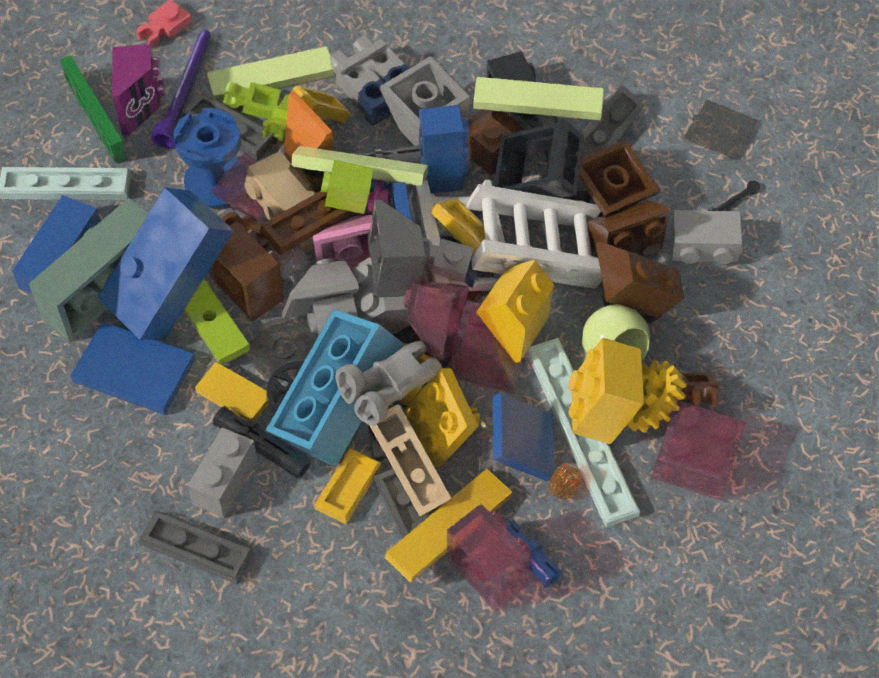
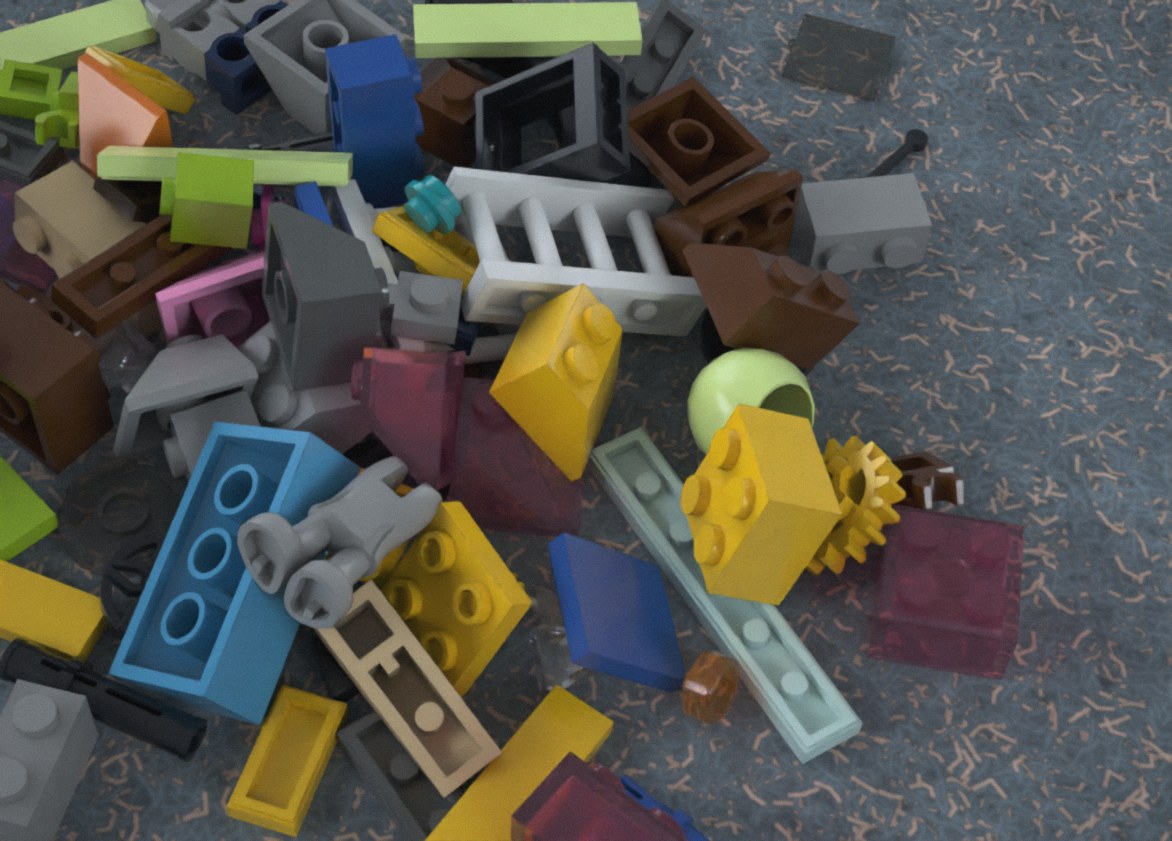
camera: 15 degrees left, 5 degrees down
none -> teal plate [404,175,462,235]

